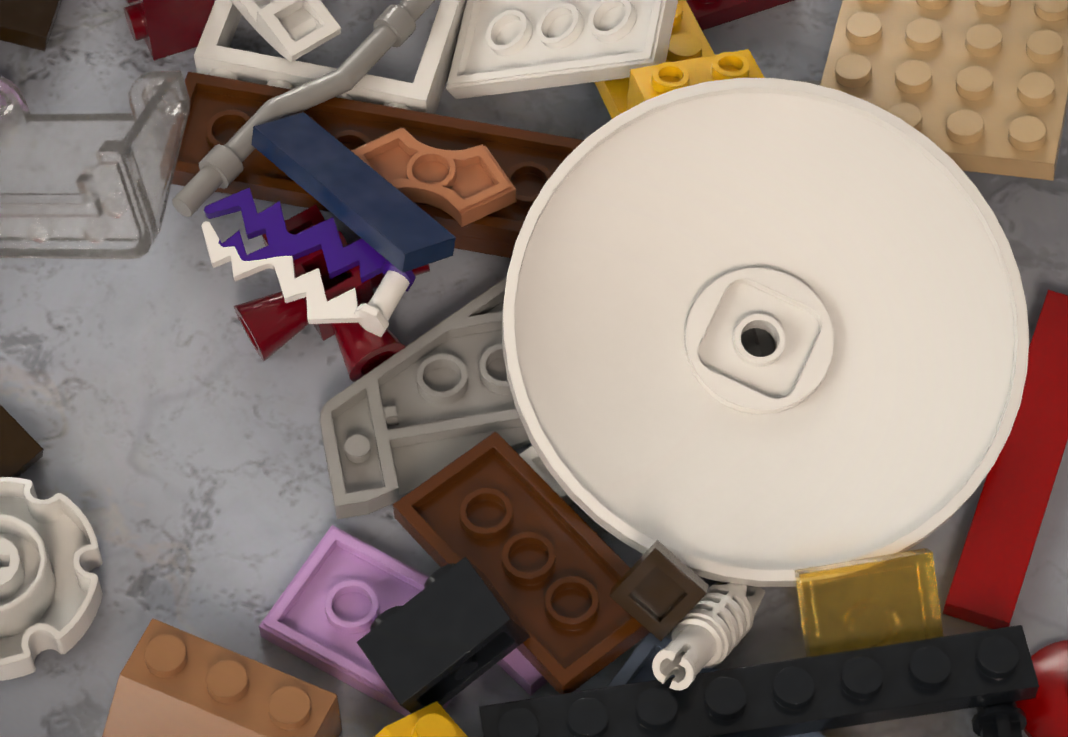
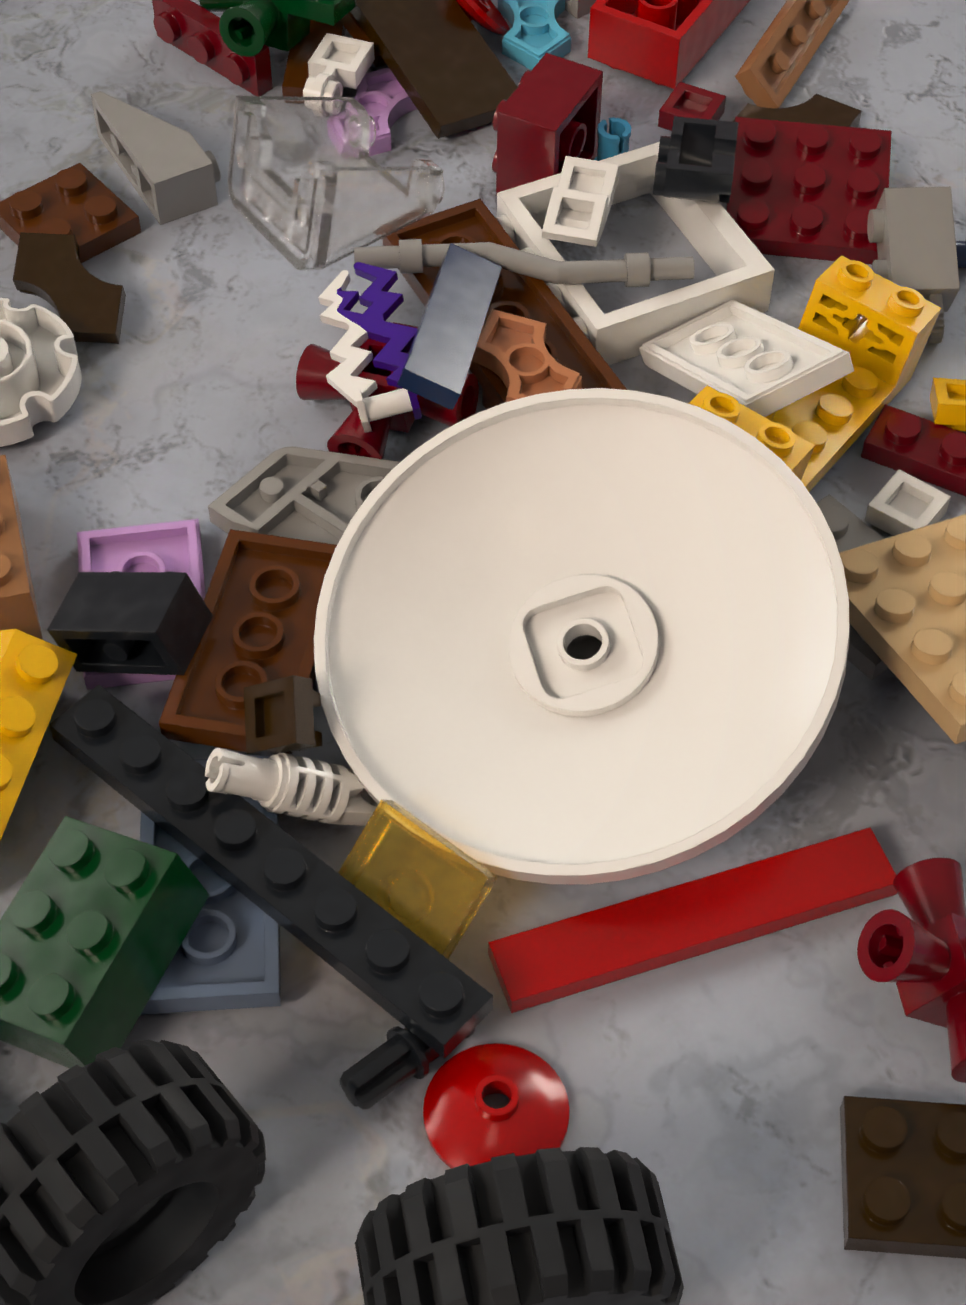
camera: 50 degrees right, 5 degrees down
none -> white plate [865,469,951,536]

